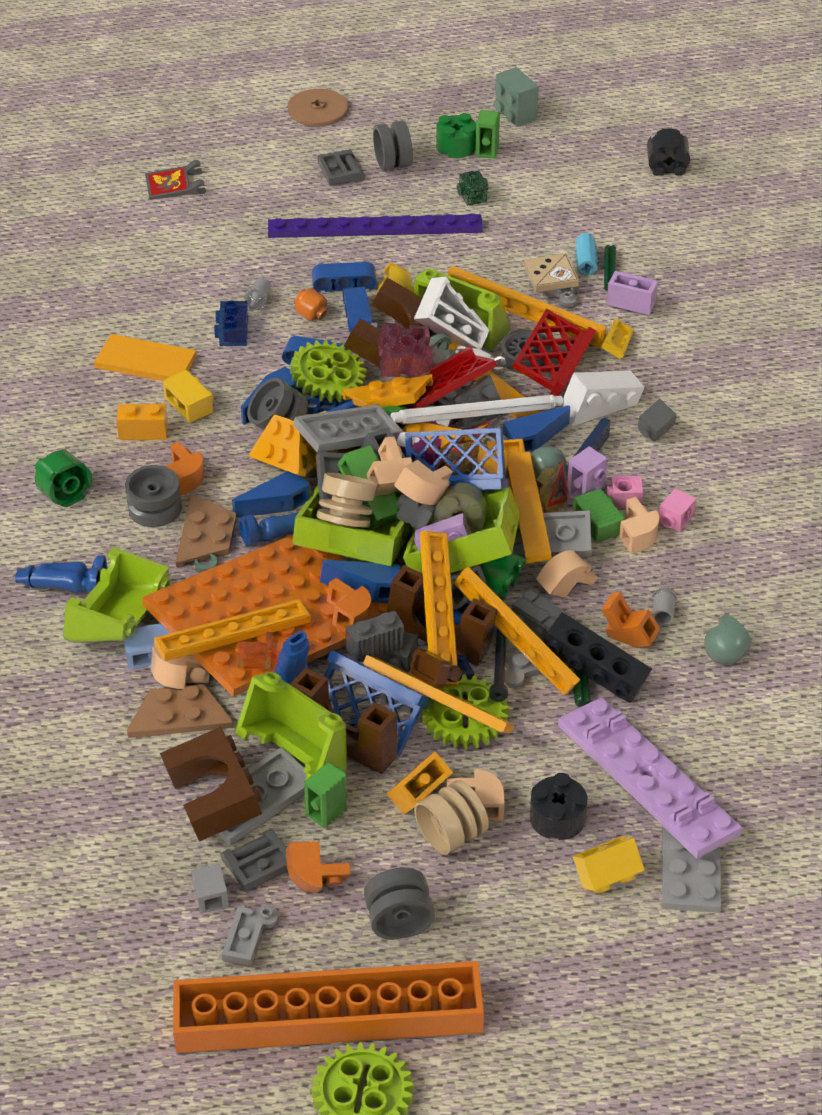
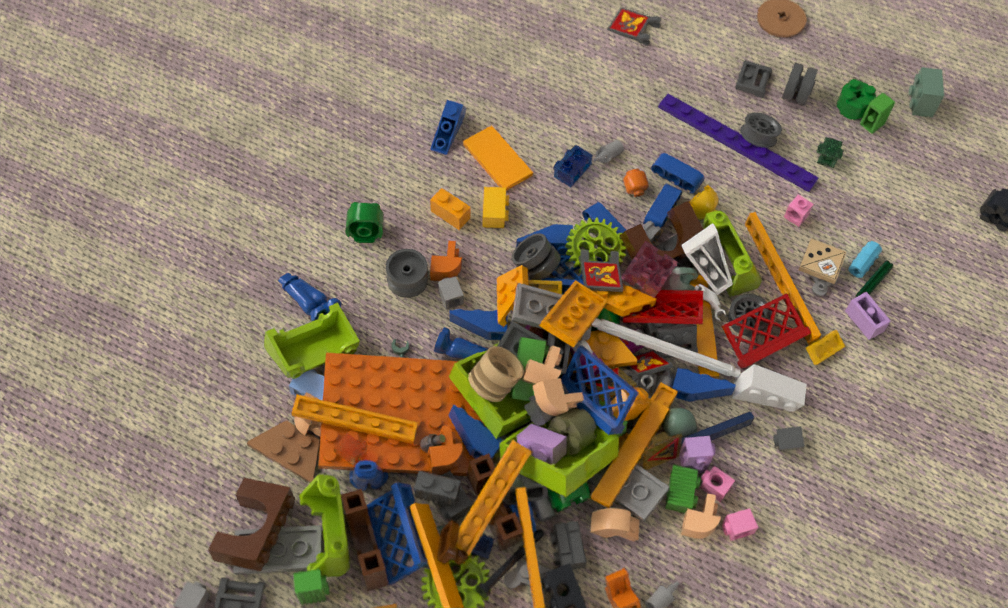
camera: 35 degrees right, 15 degrees up
medium nougat wing [176,494,237,568] -> none
none -> flat silver cylinder [420,434,446,453]
none -> blue slope [430,100,467,155]
none -> light grey brick [438,277,464,309]
none -> light orange tile [539,280,608,348]
none -> flag [579,249,623,292]
none -> dark grey wheel [740,112,782,148]
none -> bright pink brick [784,194,814,227]

